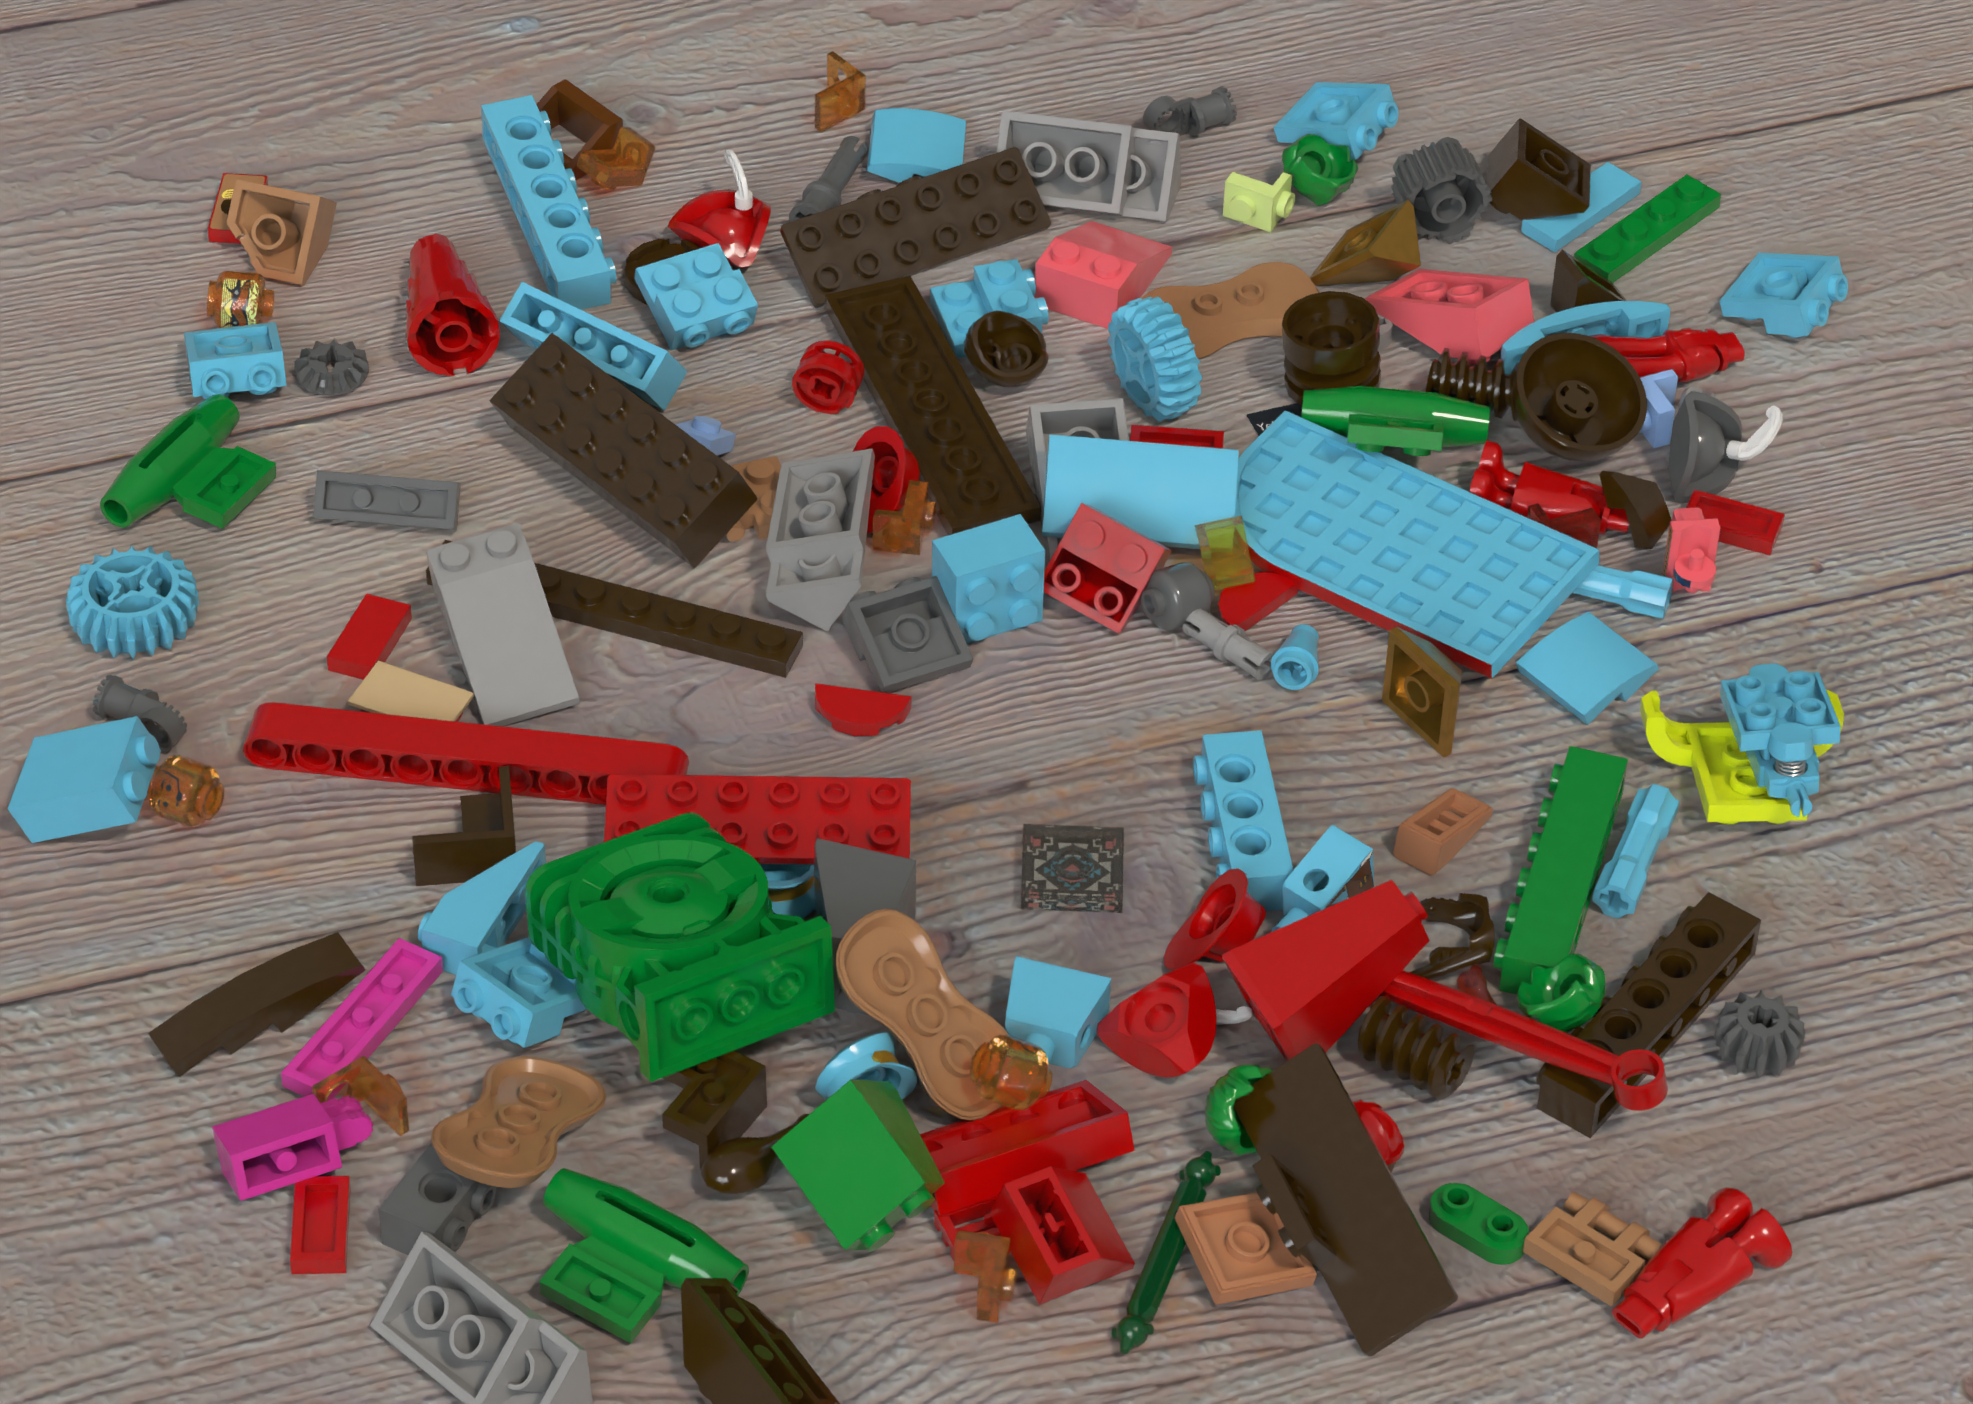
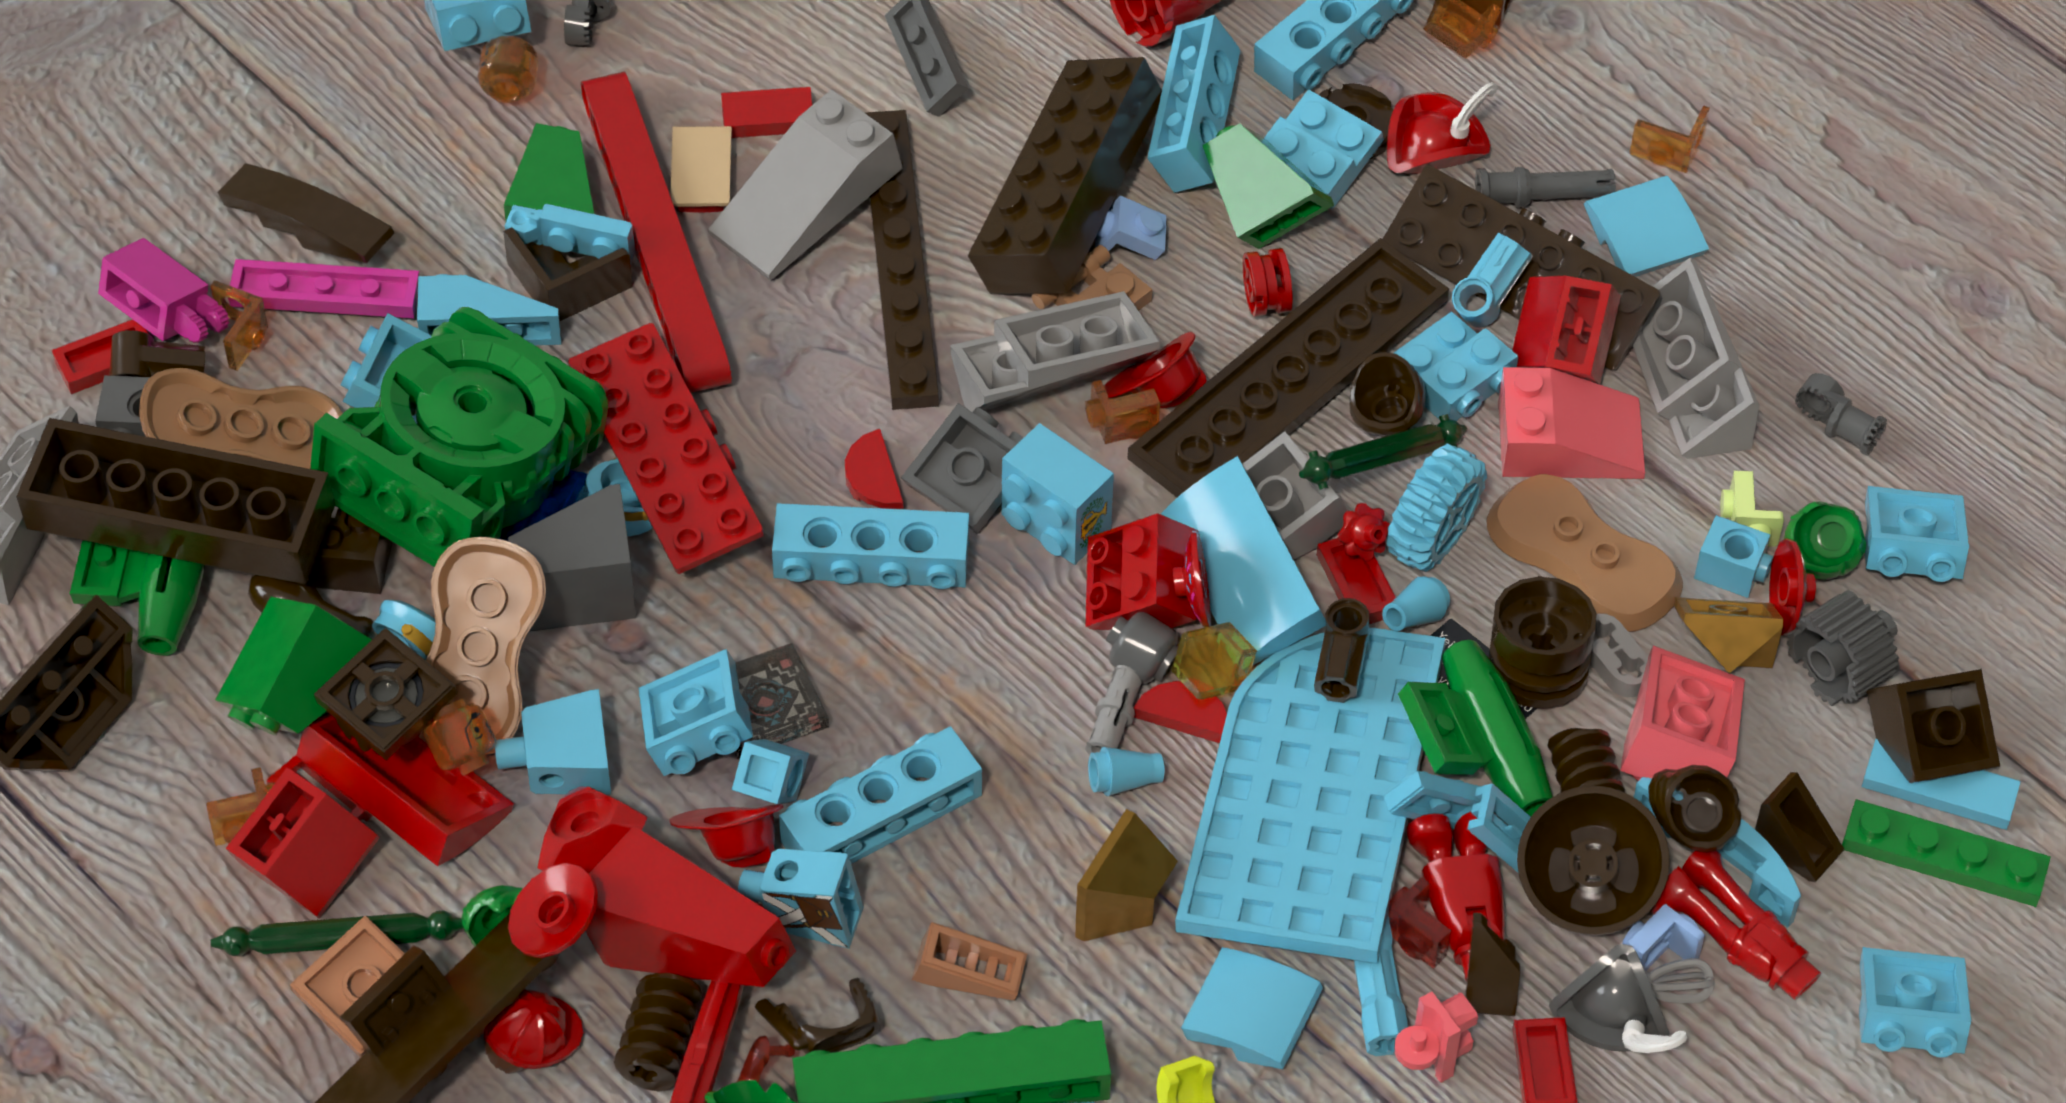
camera: 65 degrees right, 10 degrees up
none -> dark brown brick [16,418,335,585]
none -> dark brown piece [109,330,206,377]
none -> dark brown piece [314,628,458,761]
none -> green slope [504,123,594,221]
none -> medium azure hinge [505,204,636,264]
none -> red dish [508,863,598,958]
none -> medium azure plate [639,649,753,776]
none -> medium azure brick [732,739,809,804]
none -> medium azure brick [772,503,969,589]
none -> red dish [1173,530,1211,628]
none -> slope [1202,123,1334,249]
none -> dark green wheel [1299,414,1467,490]
none -> dark brown piece [1314,598,1370,703]
none -> red plant [1338,502,1390,561]
none -> medium azure cone [1382,576,1450,631]
none -> medium azure hinge [1384,771,1504,829]
none -> medium azure piece [1452,233,1533,327]
none -> medium azure tile [1468,783,1531,873]
none -> red slope [1512,276,1621,384]
none -> dark brown hair [1648,765,1742,853]
none -> medium azure brick [1694,515,1774,598]
none -> red dish [1769,538,1816,636]

